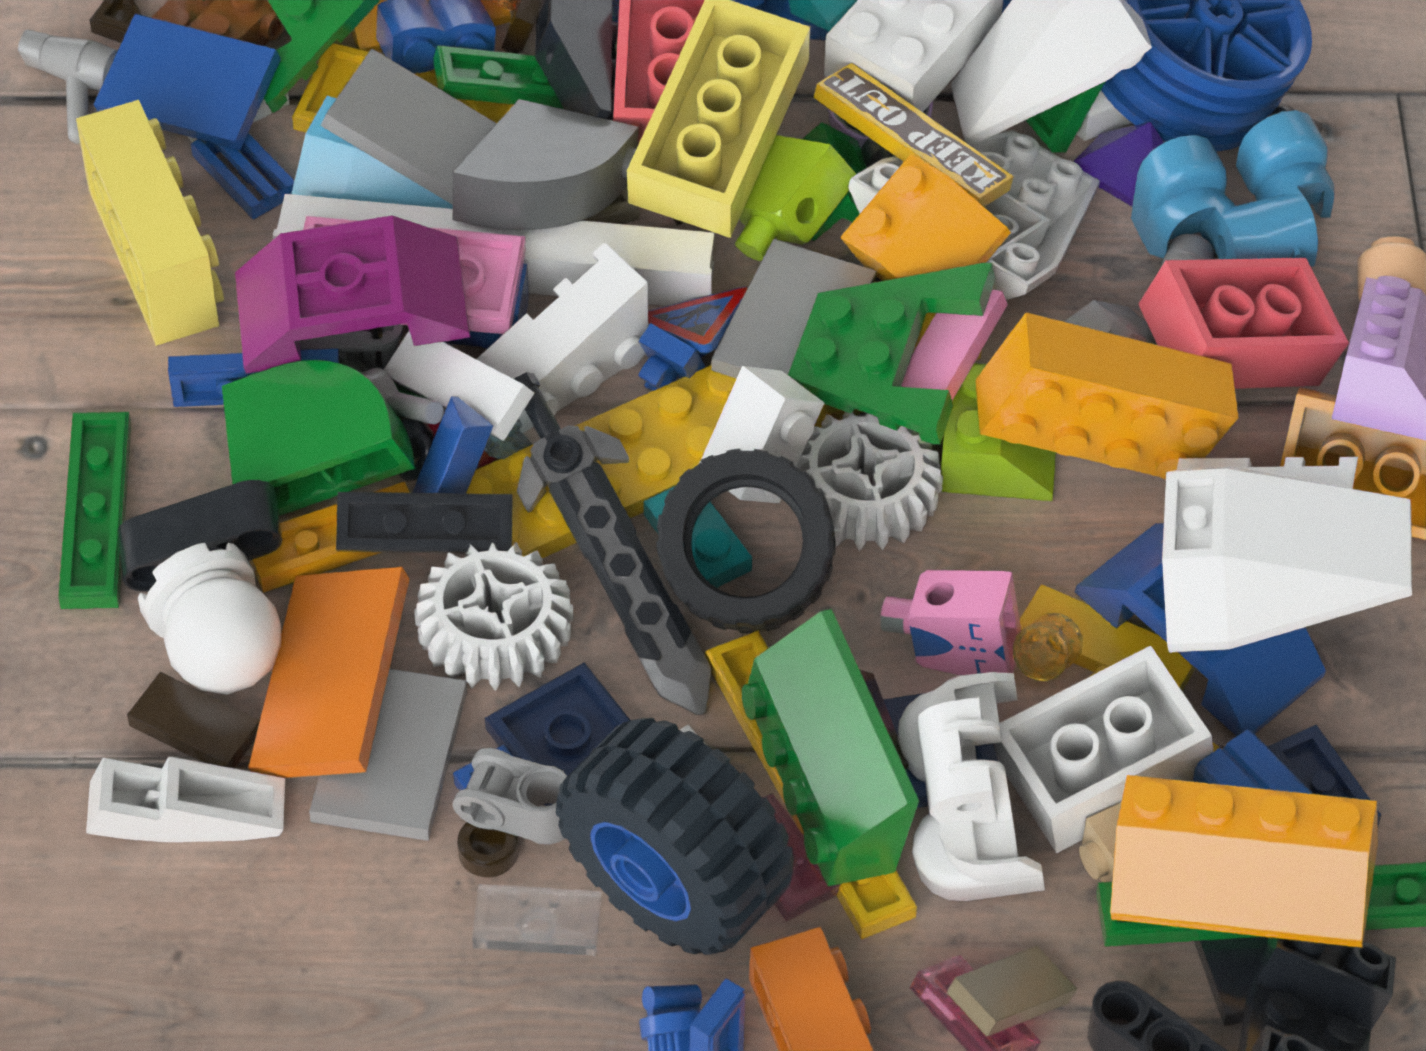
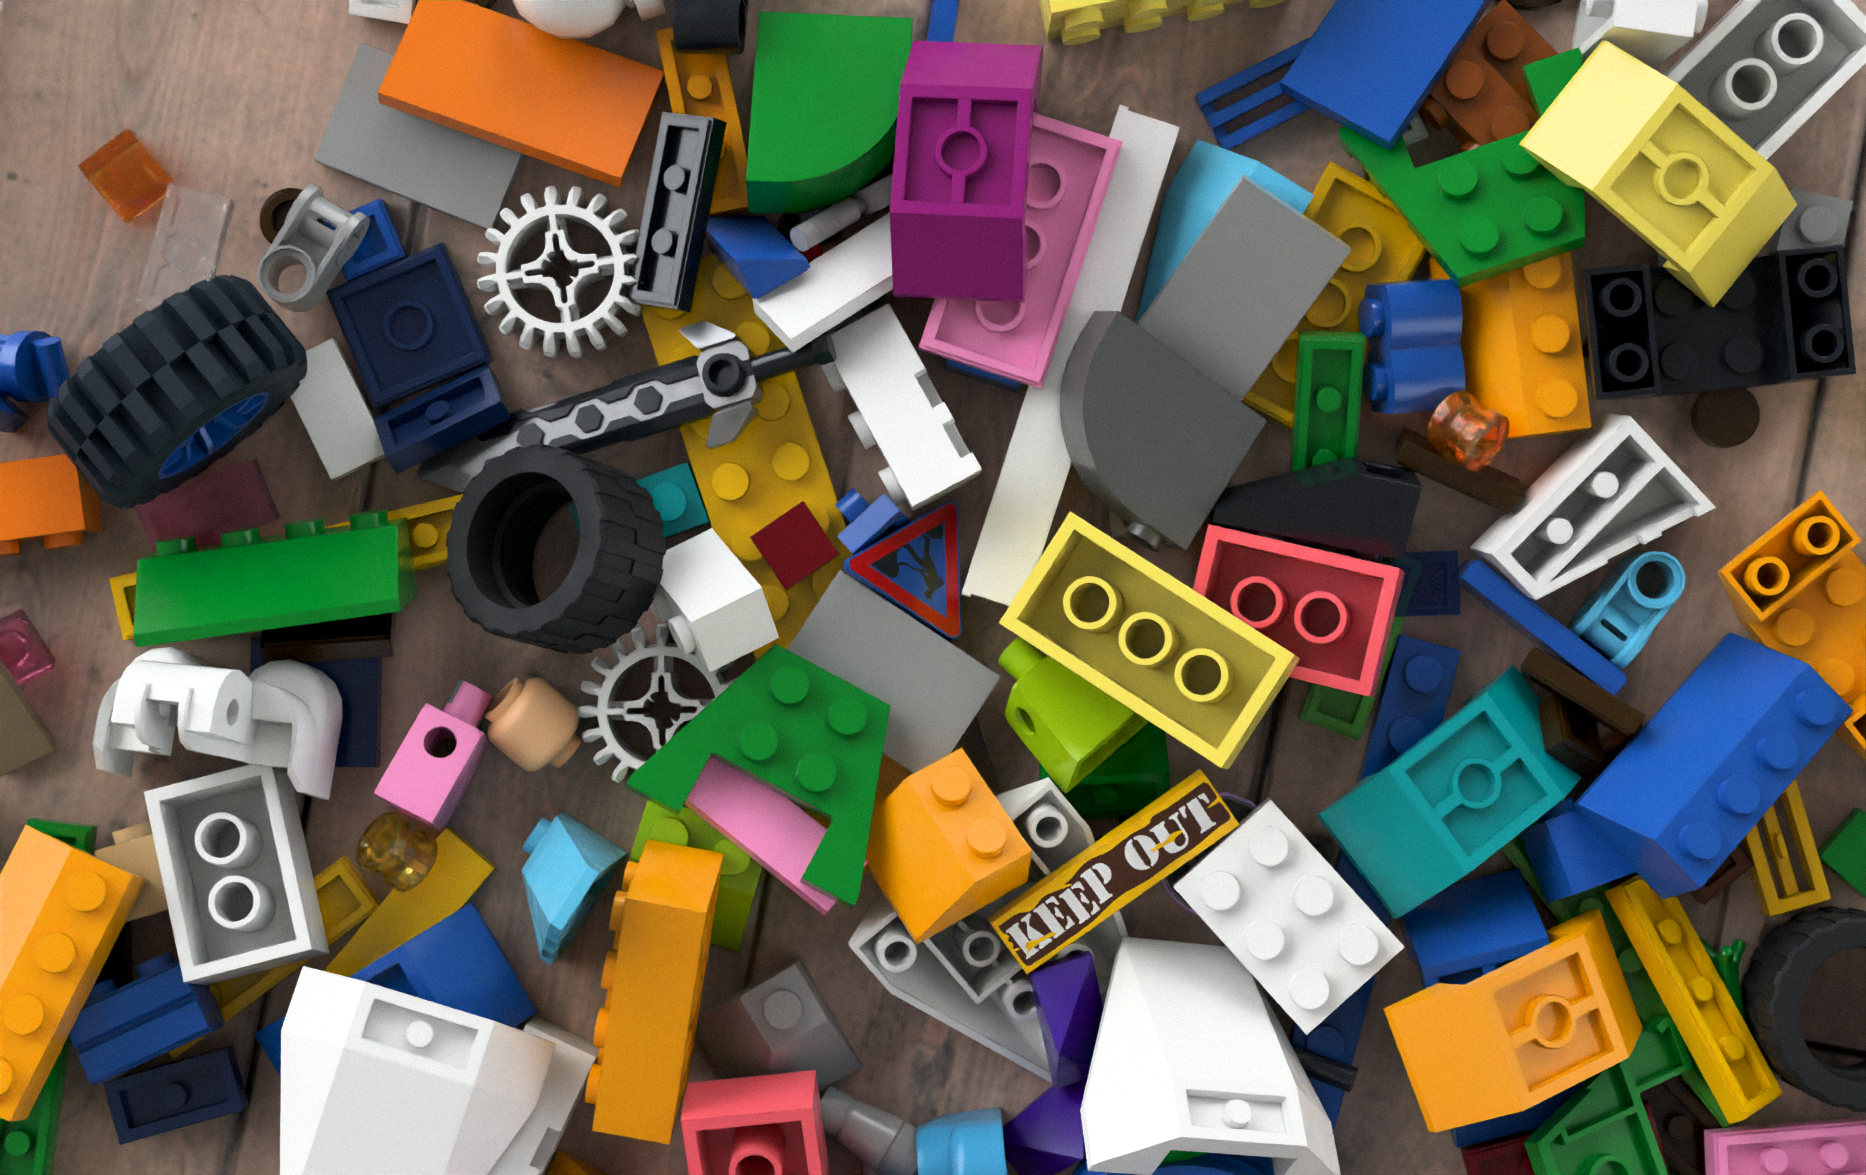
camera: 105 degrees right, 35 degrees up
none -> clear orange slope [78,129,178,224]
none -> dark blue plate [374,363,512,474]
none -> light nougat head [484,677,581,772]
none -> medium azure wedge [521,812,628,966]
none -> dark red tile [750,501,840,591]
none -> dark purple slope [1029,950,1103,1088]

